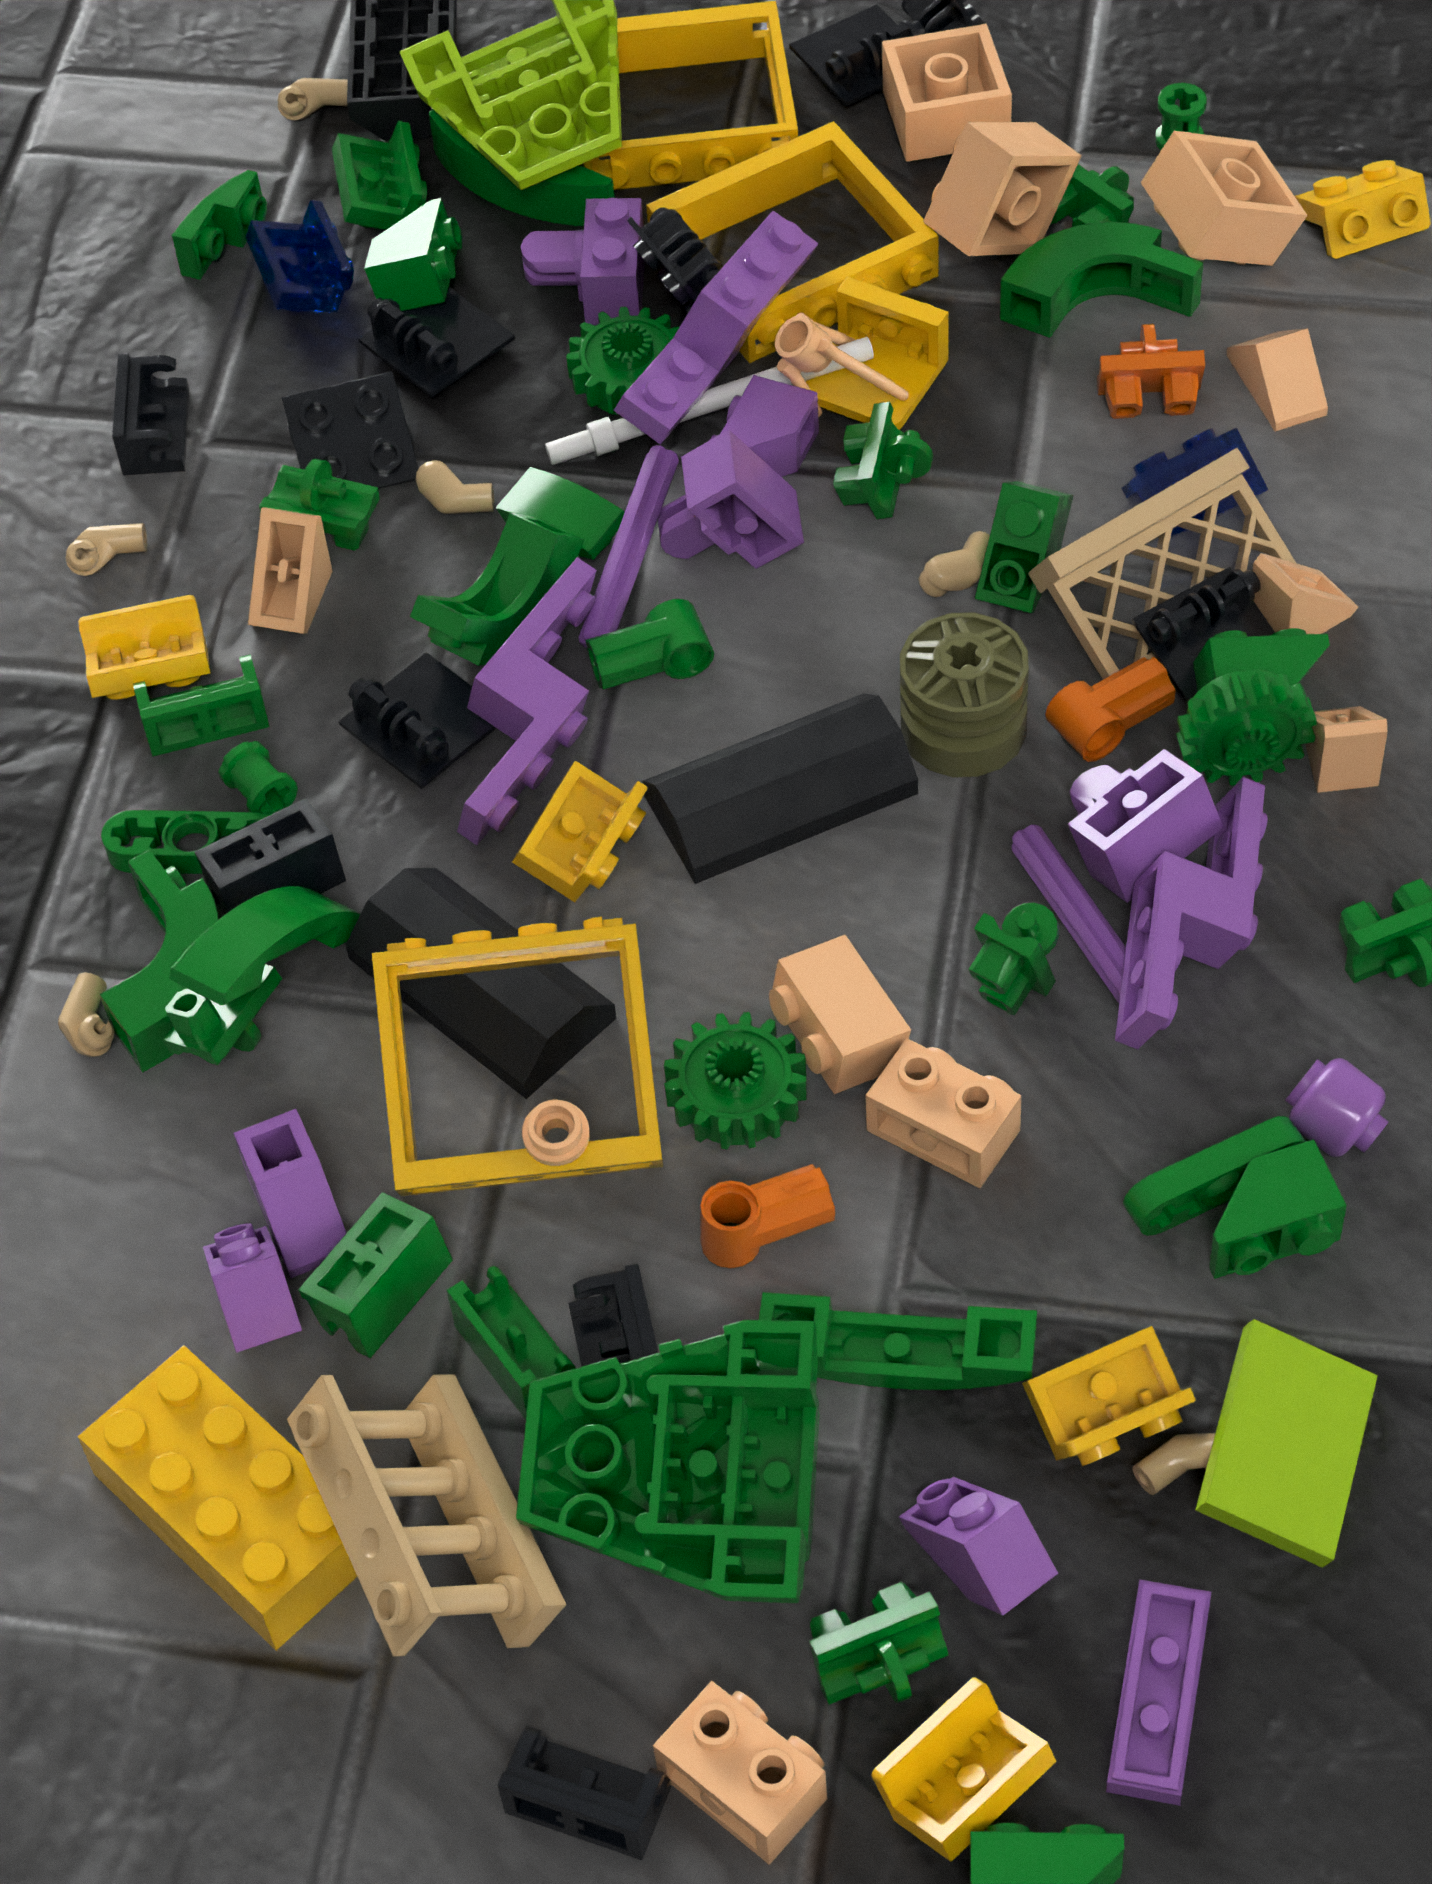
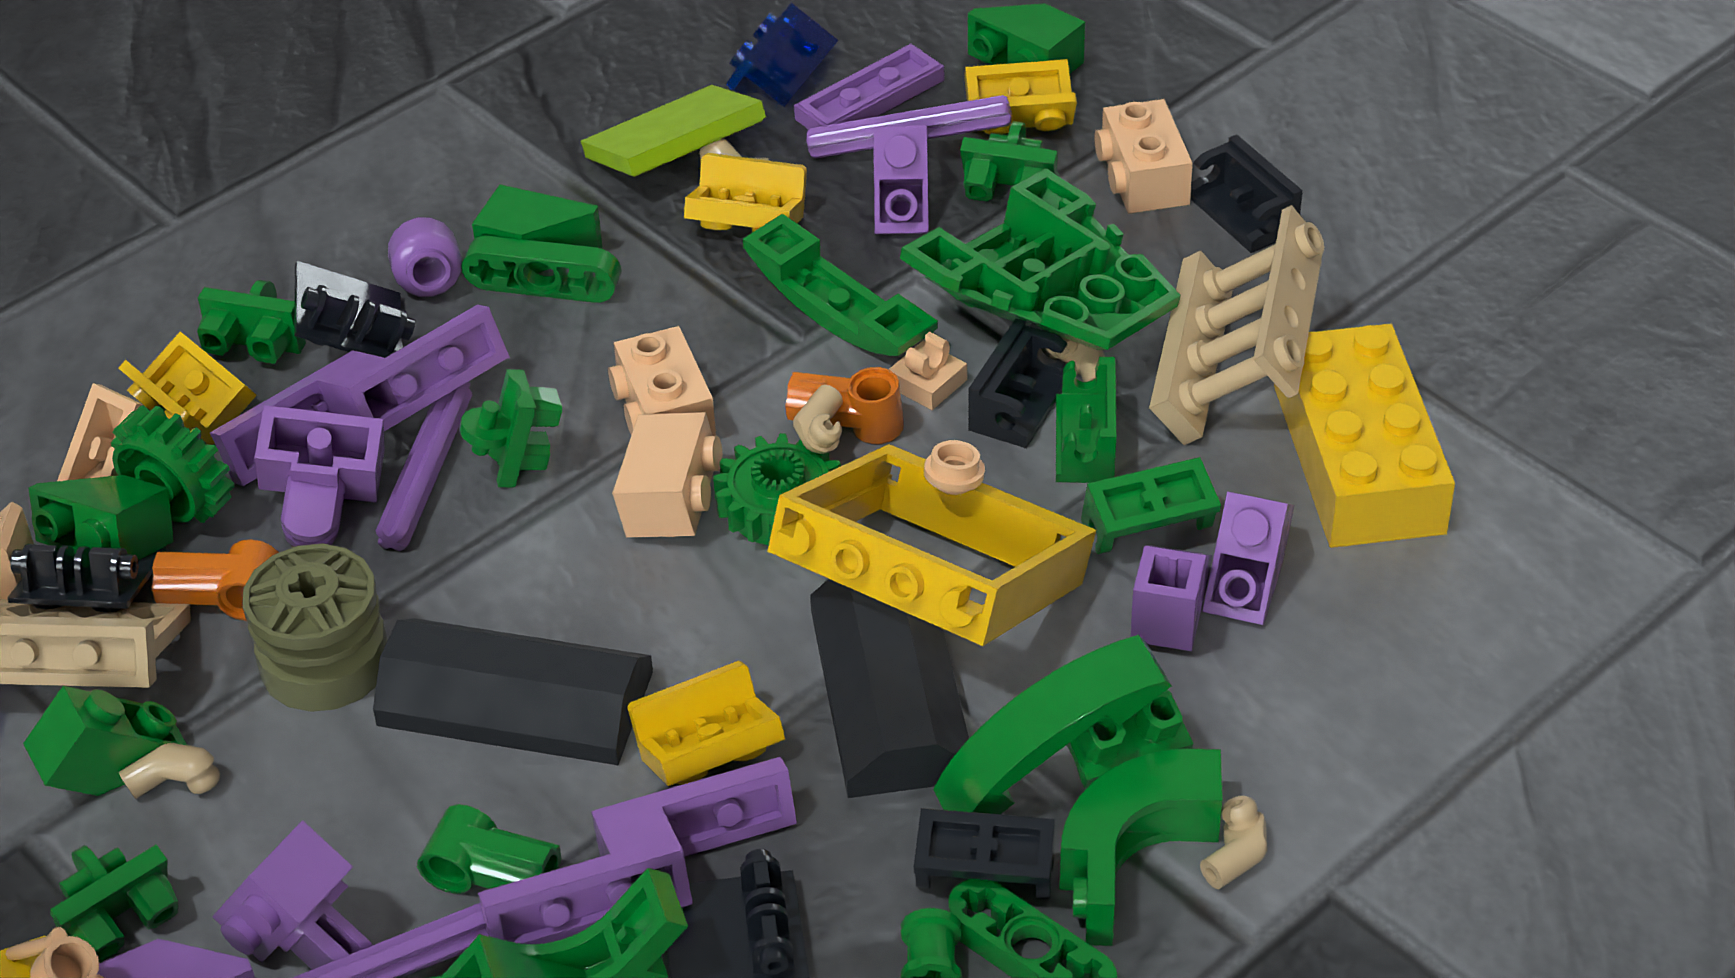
camera: 145 degrees left, 10 degrees down
none -> yellow bracket [118,331,257,445]
none -> black hinge [294,261,415,358]
none -> clear blue bracket [725,2,838,107]
none -> tan arm [793,384,843,454]
none -> medium lavender axle [806,95,1012,159]
none -> light nougat tile [889,331,967,410]

